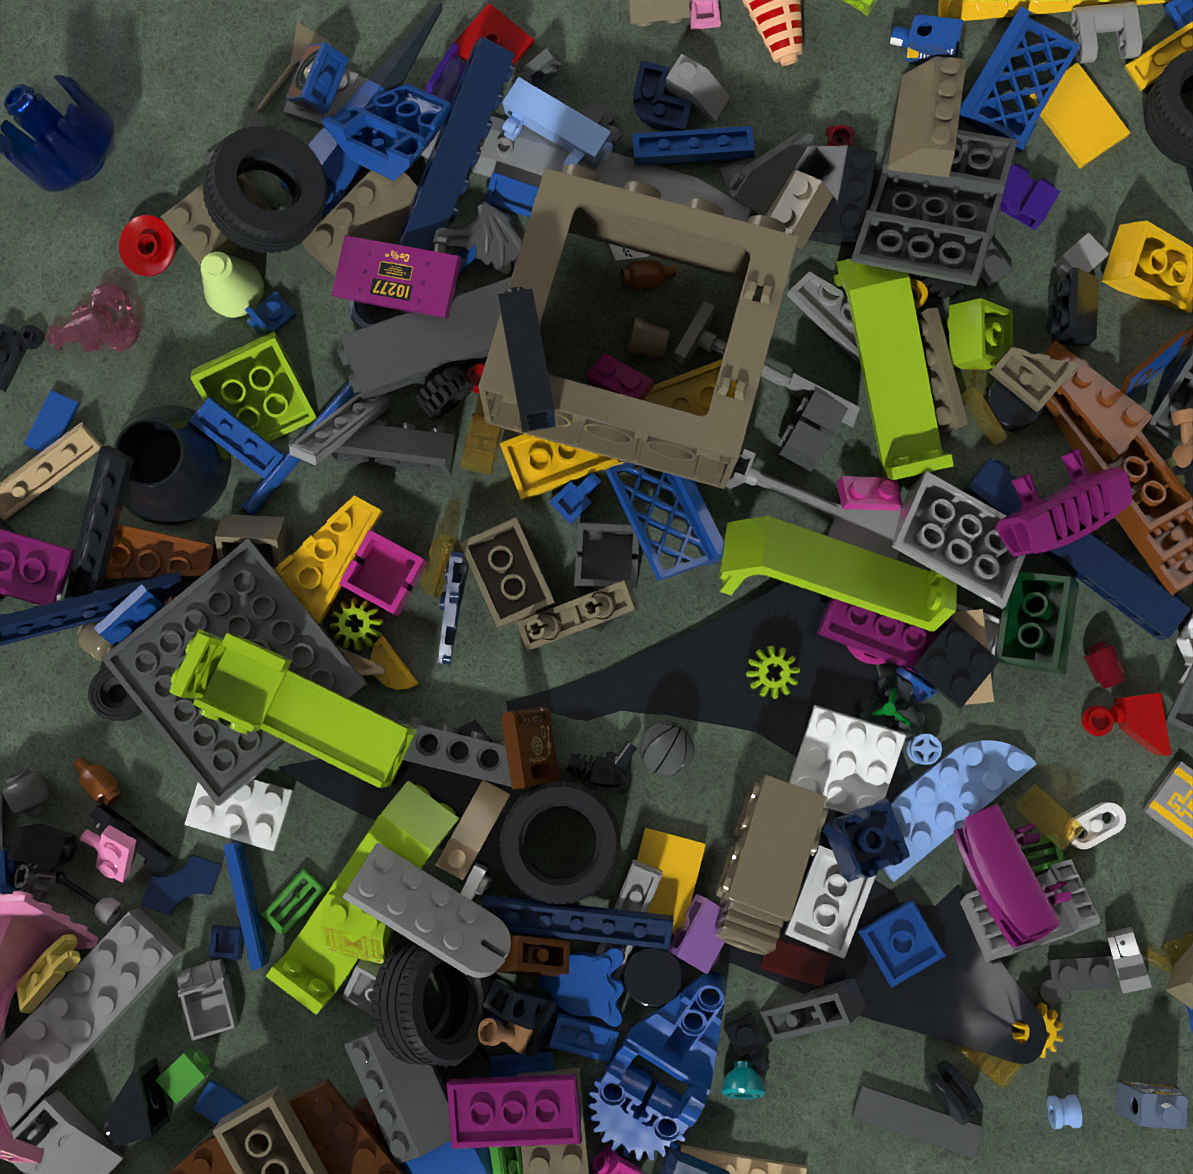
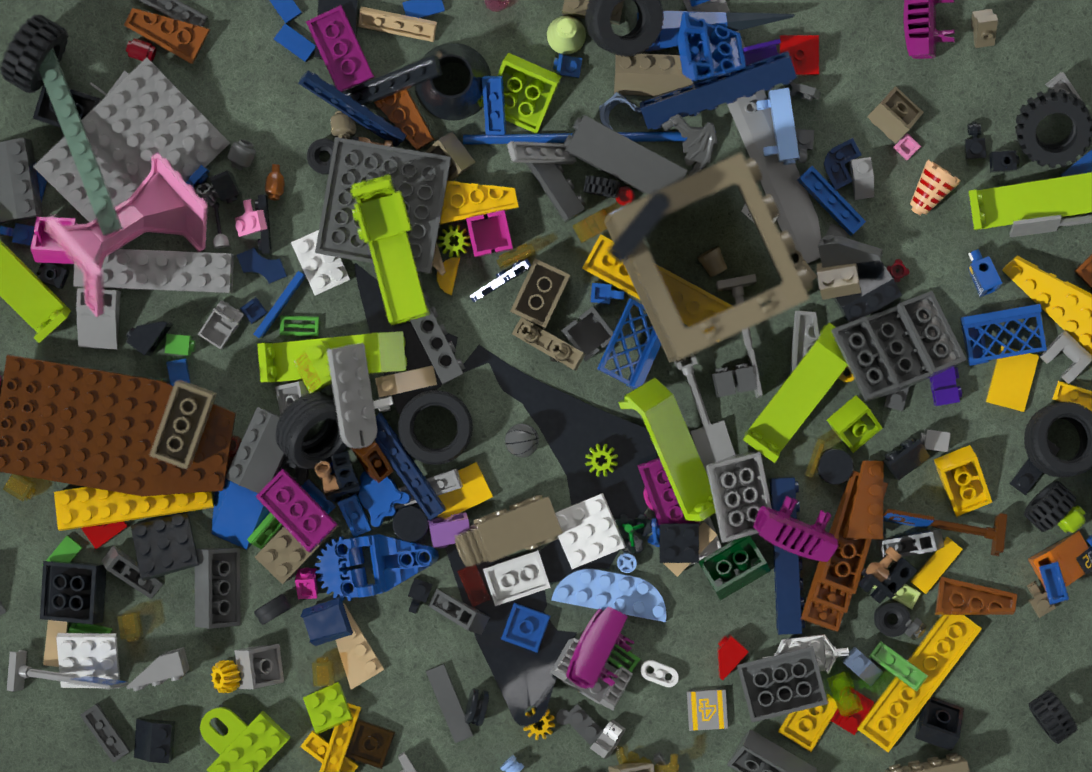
camera: 45 degrees right, 5 degrees up
light yellow hinge [16,934,81,1014] -> none
blue plate [94,584,164,647] -> none
magenta tile [331,235,462,319] -> none
blue tile [485,172,539,217] -> none
reddish brown container [502,707,560,789] -> none
black piece [566,741,637,793] -> none
dark pink plate [586,353,654,400] -> none
dark orange plant [621,260,677,290] -> none
teal brick [721,1061,766,1099] -> none
dark blue slope [823,798,910,882] -> none
dark pink plate [837,476,903,511] -> none
dark tan slope [887,56,967,177] -> none
dark tan plate [917,307,968,434] -> none
clear yellow beam [956,1045,1024,1090] -> none
dark tan wing [989,347,1078,412] -> none
clear yellow plate [1014,784,1085,851] -> none
red plate [1081,705,1114,736] -> none
dark red brick [1083,641,1126,689] -> none

